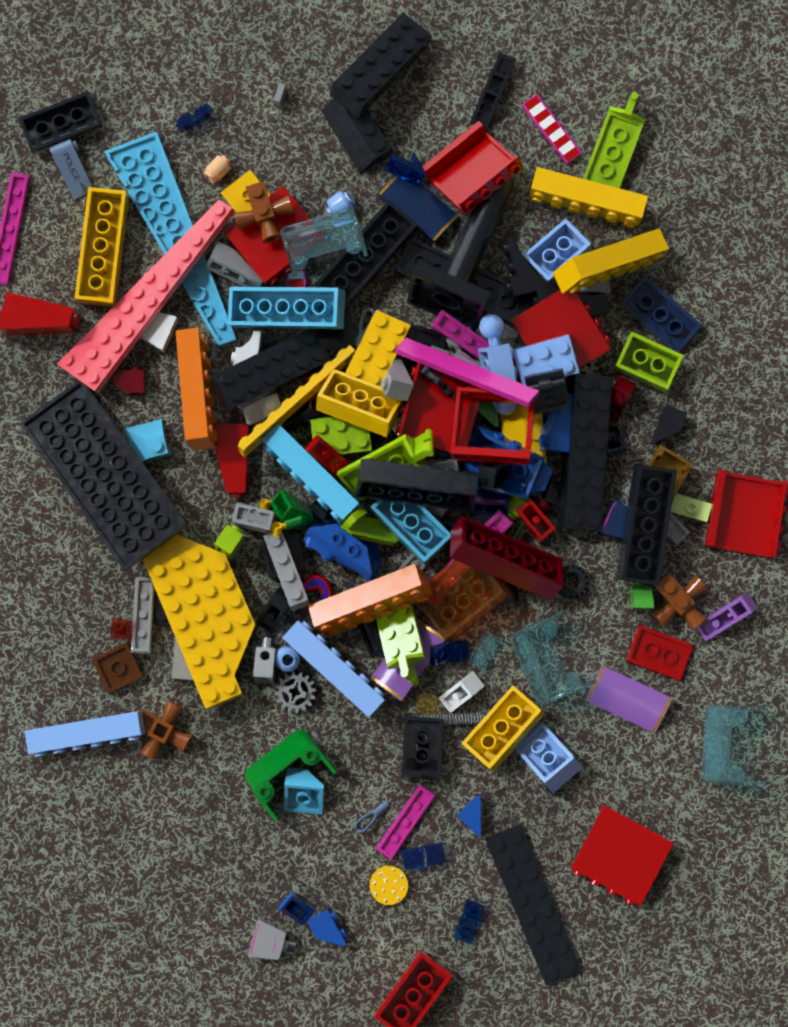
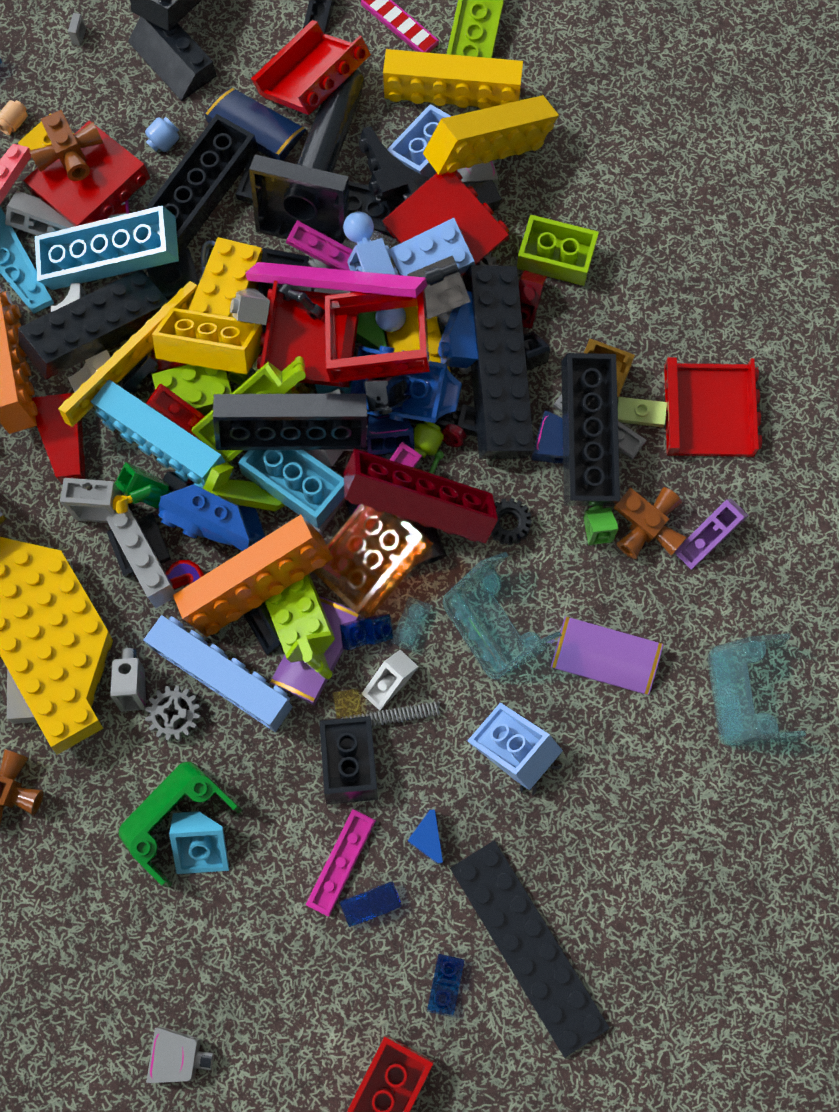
camera: 10 degrees left, 10 degrees down
lime brick [214,525,244,561] -> none
black slope [256,587,290,634] -> none
light blue head [275,646,300,672] -> none
blue slope [278,891,315,925] -> none
clear light blue windscreen [280,209,368,277] -> none
blue slope [307,908,348,946] -> none
sand blue piece [354,800,390,833] -> none
yellow tile [370,866,408,905] -> none
clear blue slope [384,152,426,187] -> none
yellow slope [461,686,545,773] -> none
red slope [516,499,556,542] -> none
red panel [570,804,673,906] -> none
dark blue slope [620,276,702,352] -> none
red tile [626,625,694,681] -> none
black slope [651,405,689,444] -> none

